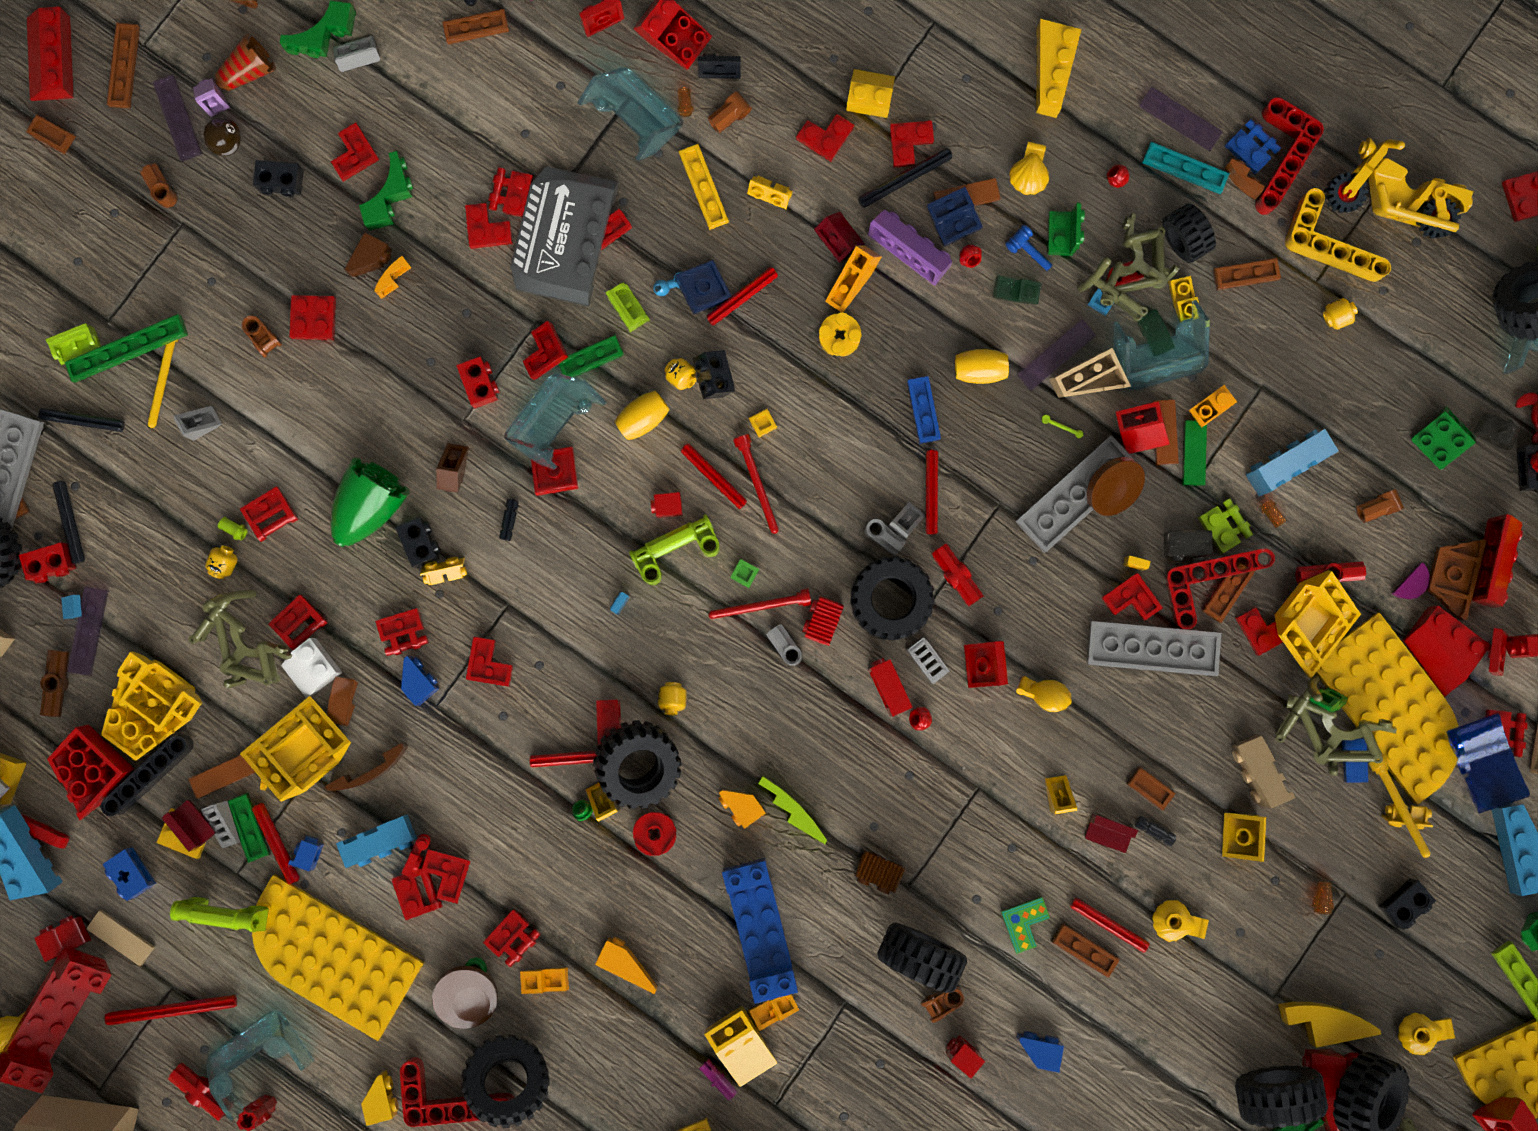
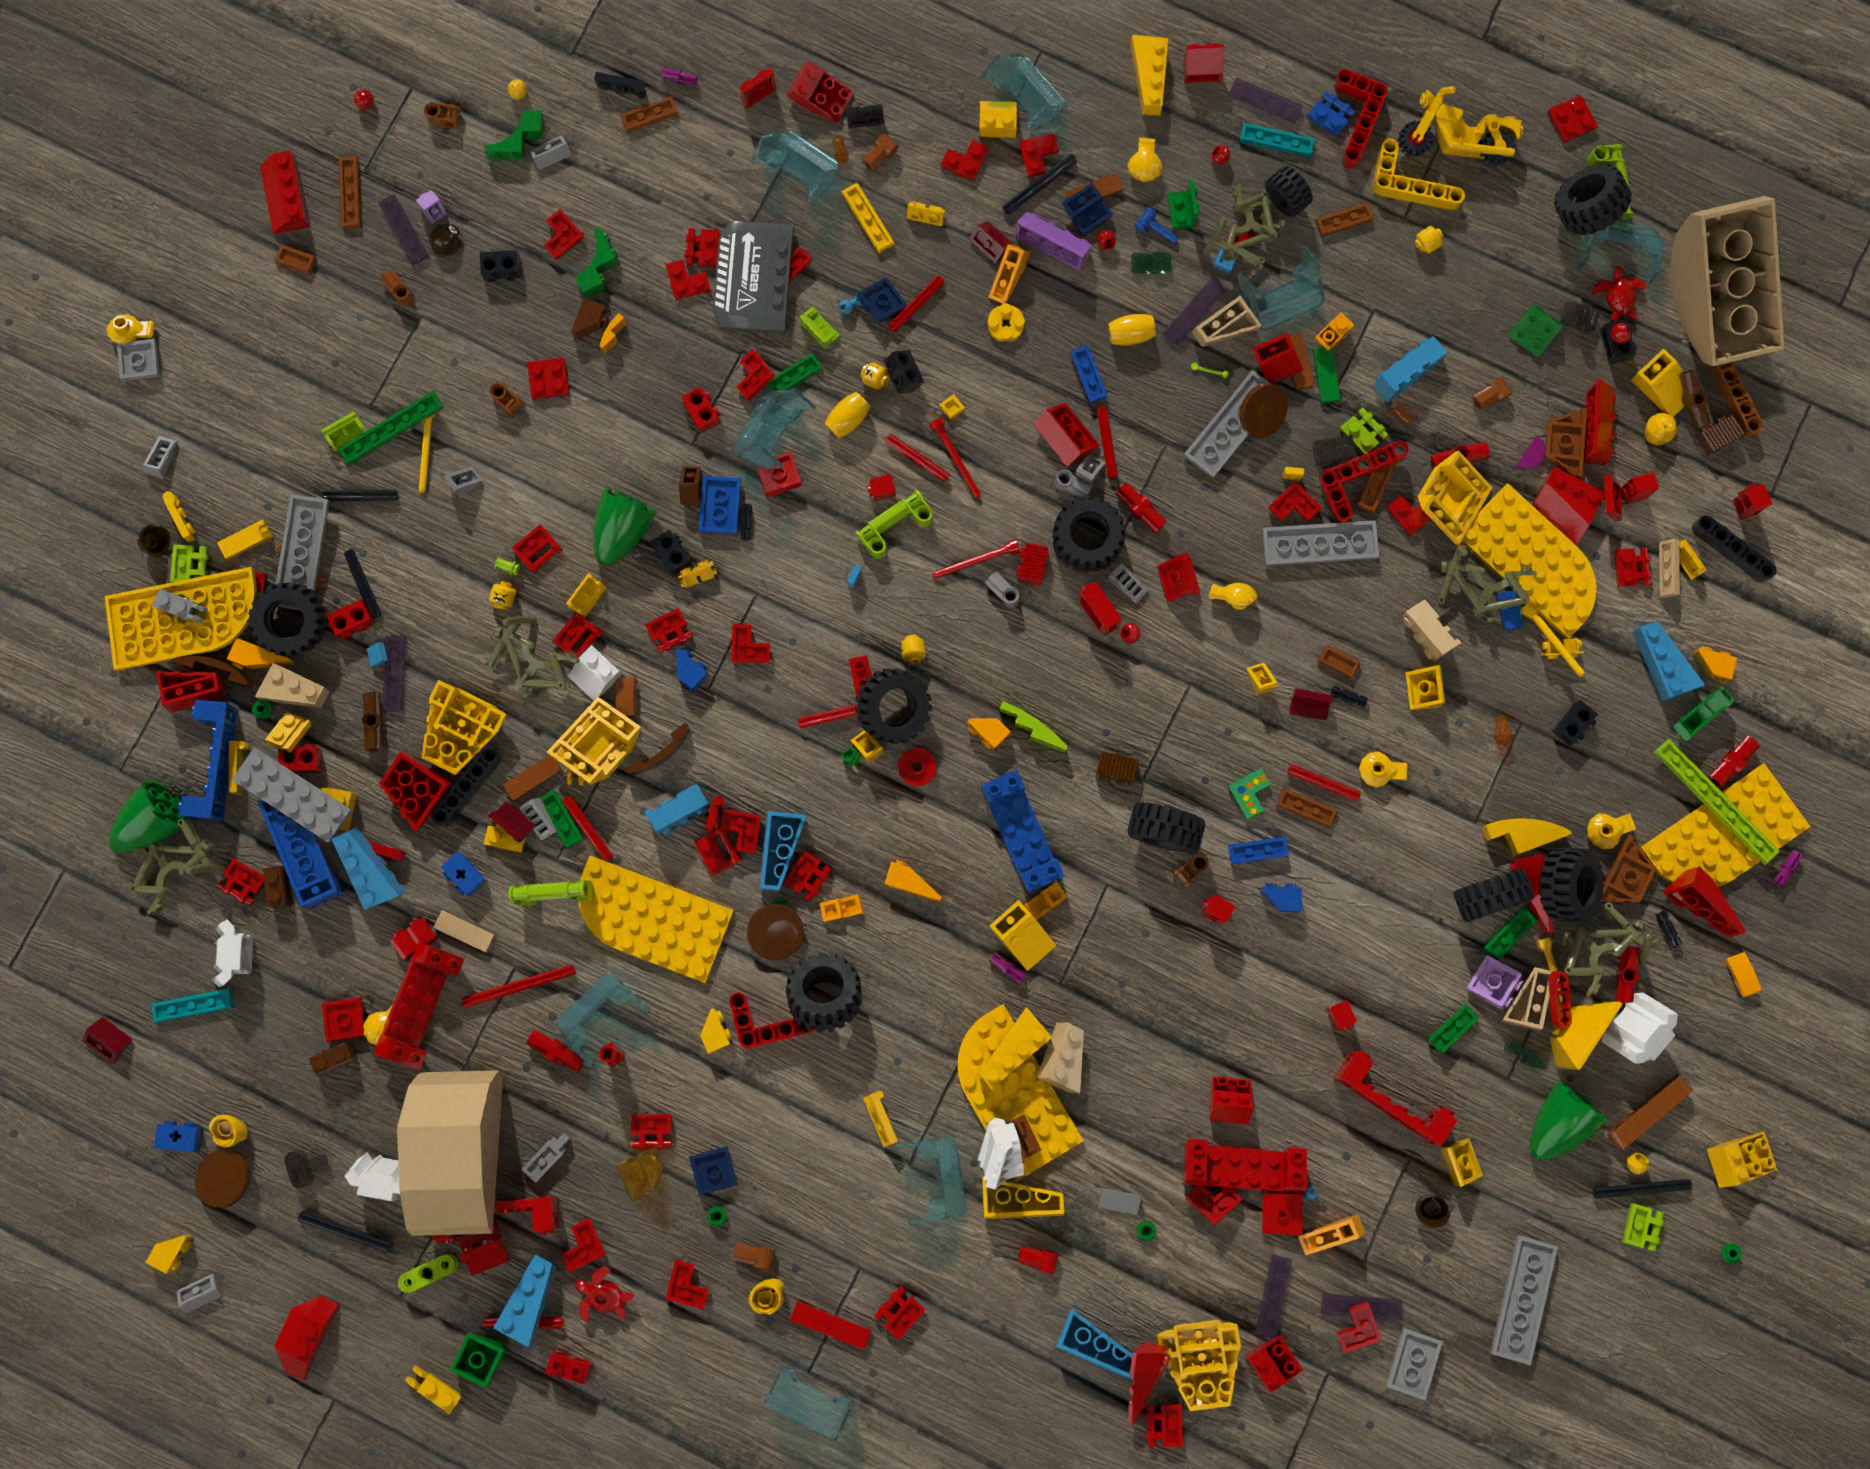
camera: 10 degrees left, 5 degrees down
dark orange cone [215,34,276,91] -> none
blue brick [288,835,324,871] -> none
bright green plate [730,559,759,588] -> none
clear green slope [1137,309,1175,356] -> none
yellow slope [1168,276,1202,323] -> none
dark orange slope [1224,158,1265,200] -> none
green slope [1310,687,1348,712] -> none
clear blue panel [1446,714,1530,814] -> none
none -> yellow hinge [566,573,607,619]
none -> blue plate [699,476,741,535]
none -> dark azure wedge [759,811,807,892]
none -> clear light blue windscreen [980,54,1067,131]
none -> red slope [1033,402,1100,467]
none -> red slope [1183,43,1224,83]
none -> blue plate [1228,836,1289,865]
none -> dark orange wing [1601,835,1657,903]

